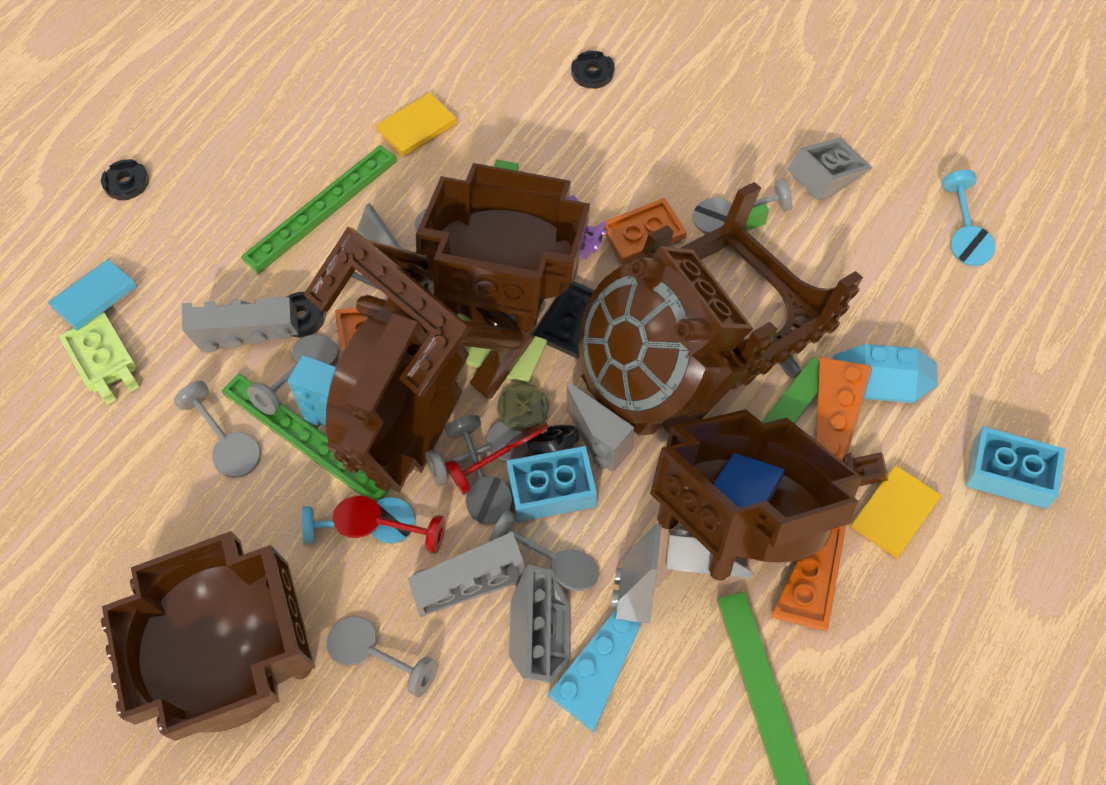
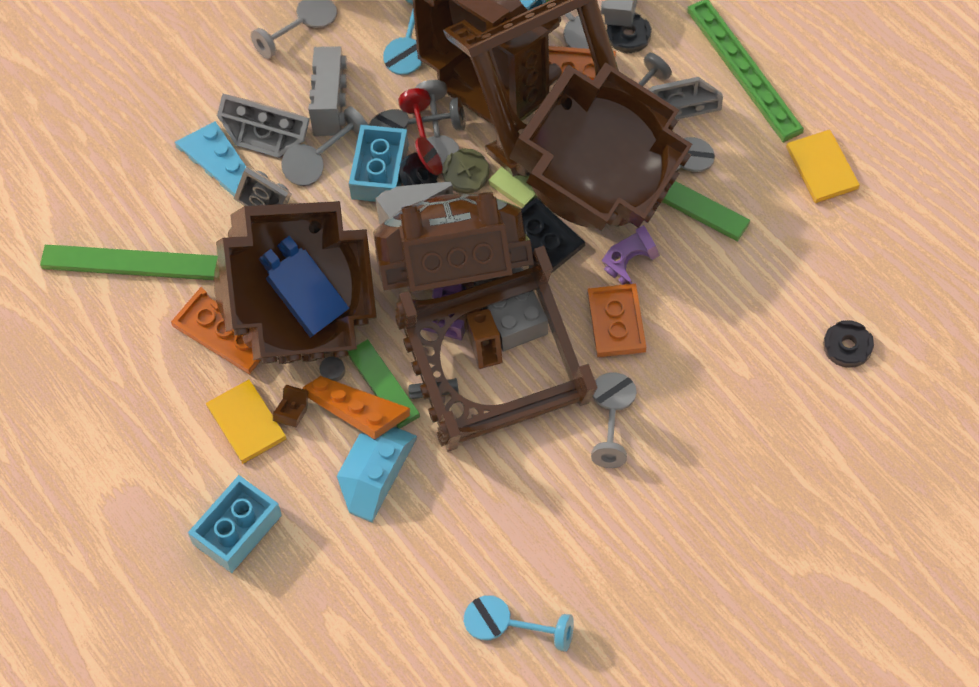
camera: 110 degrees right, 0 degrees up
red piece [332,496,446,554] -> none
bright green tile [744,204,769,231] -> none
light grey slope [787,137,872,201] -> none

